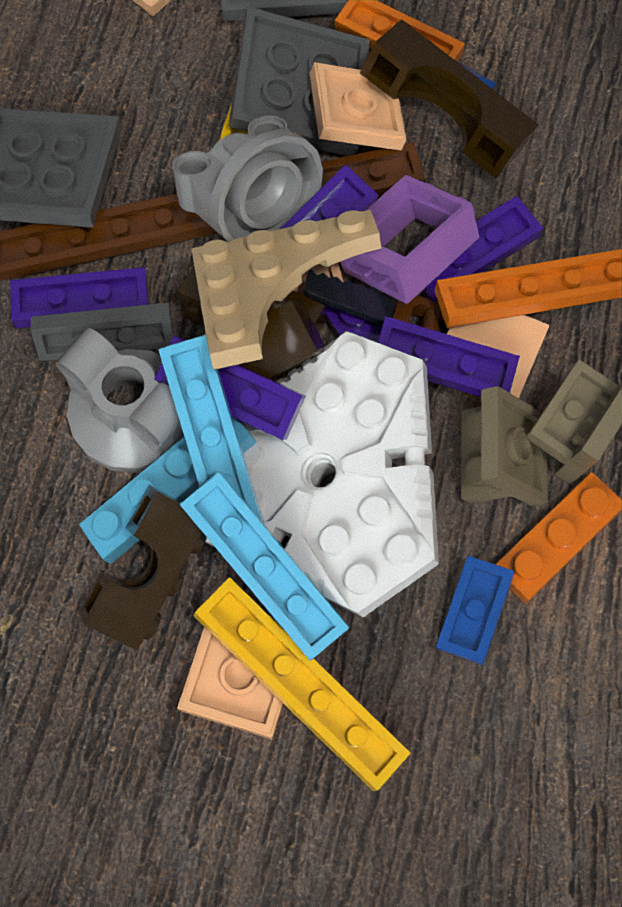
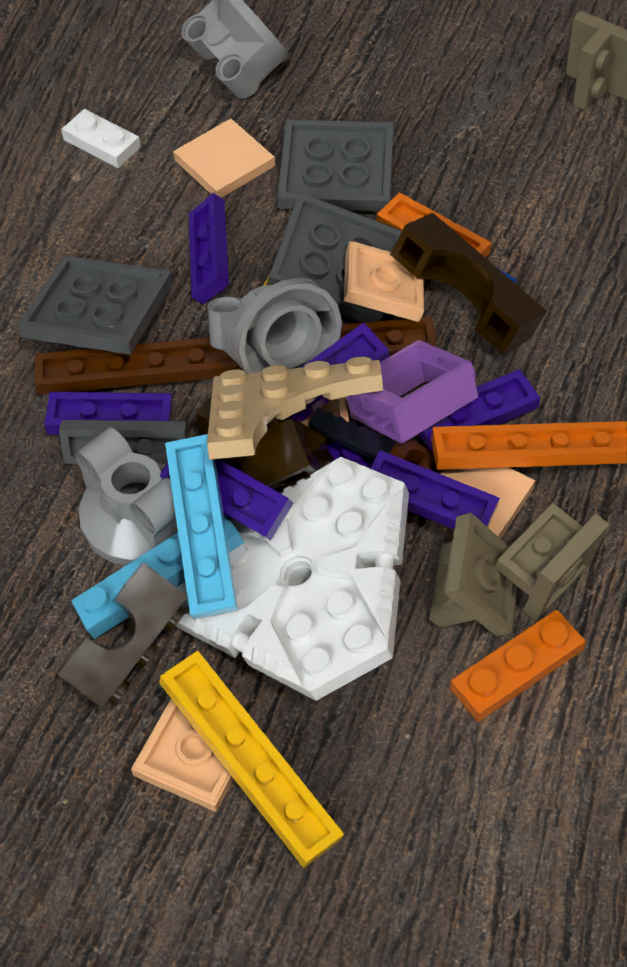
camera: 10 degrees right, 15 degrees down
medium azure plate [180,472,349,661] -> none
blue plate [436,556,515,666] -> none
none -> dark purple plate [189,193,229,304]

